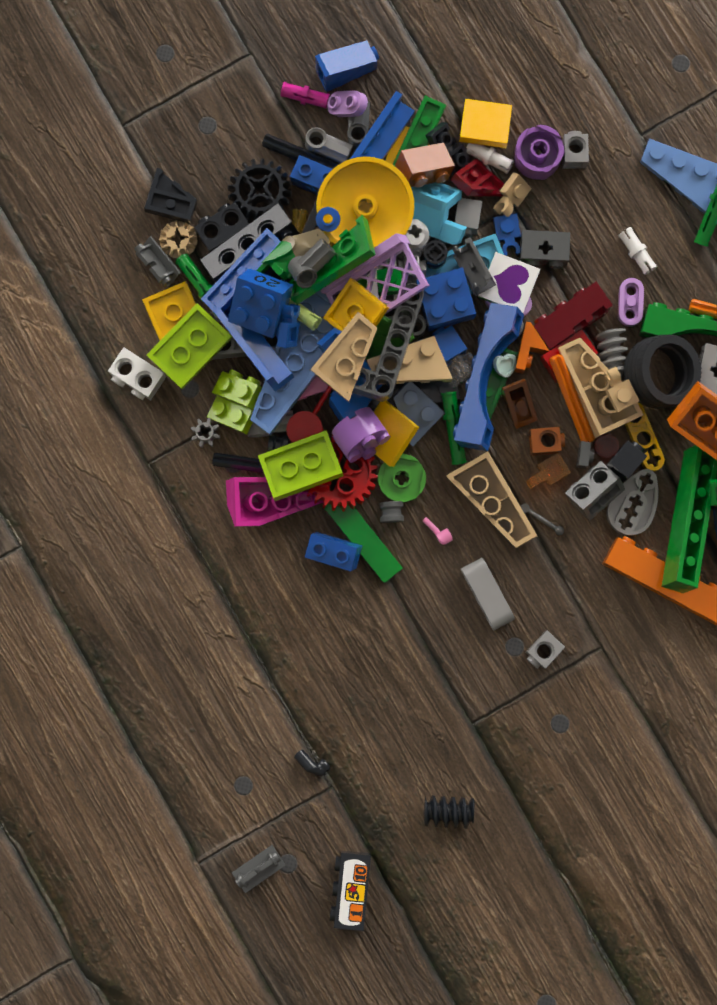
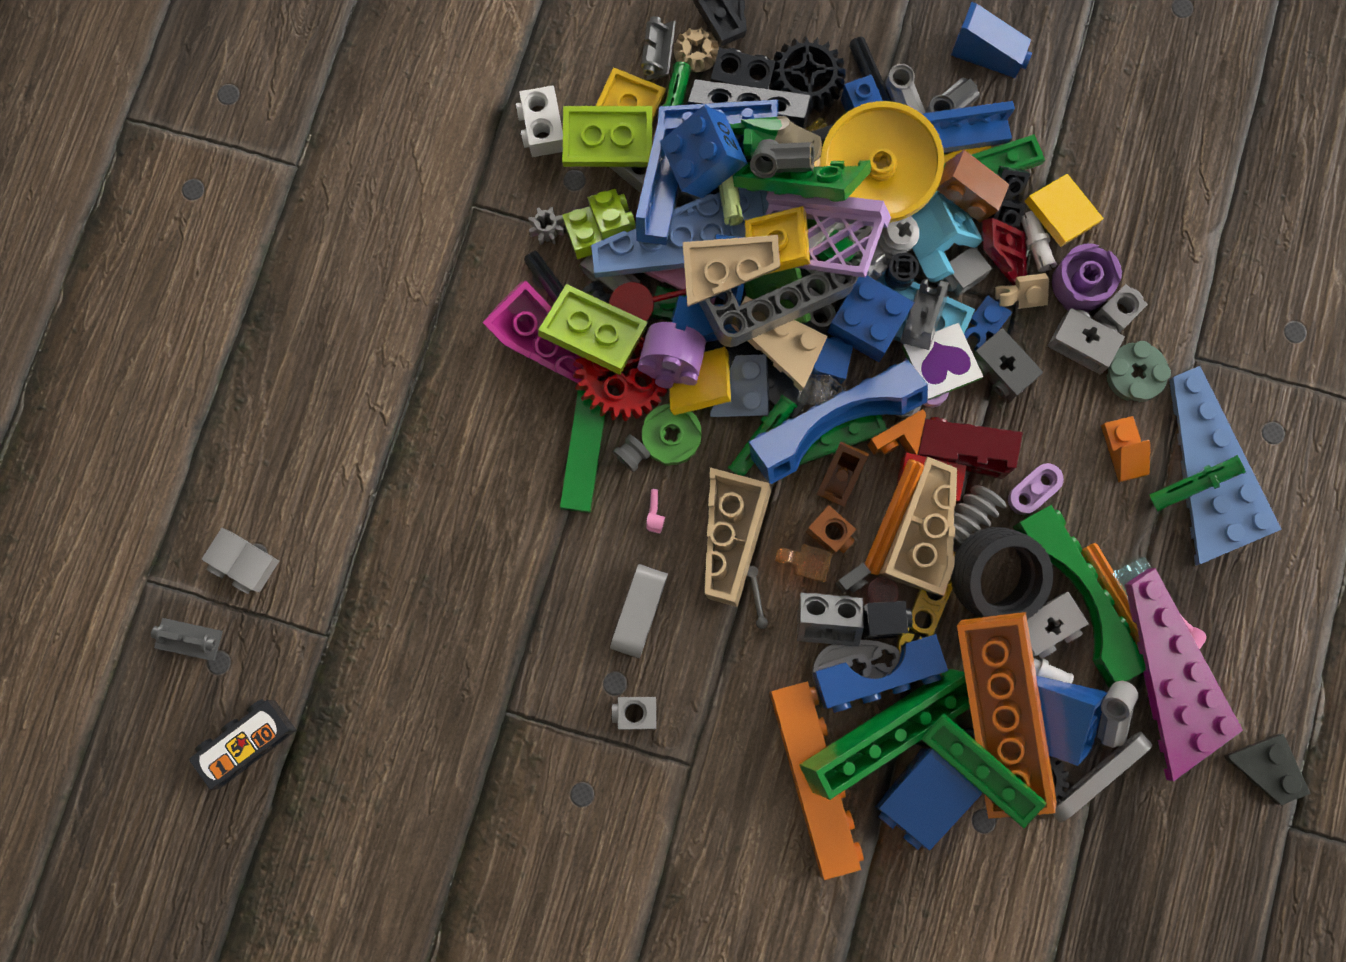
camera: 45 degrees right, 5 degrees down
blue plate [276,304,300,348] -> none
dark pink pin [280,81,330,109] -> none
black arm [294,750,331,777] -> none
blue brick [305,532,362,571] -> none
blue plate [316,207,340,232] -> none
lavender plate [327,91,368,117] -> none
black piece [424,795,475,829] -> none
light aqua piece [493,354,517,377] -> none
tan plate [604,367,640,412] -> none
white pin [619,227,657,275] -> none
none -> light grey brick [202,528,279,594]
none -> green plate [651,286,686,321]
none -> blue arch [812,634,948,713]
none -> light grey brick [1047,308,1125,375]
none -> orange slope [1101,416,1150,482]
none -> sand green plate [1106,341,1171,402]

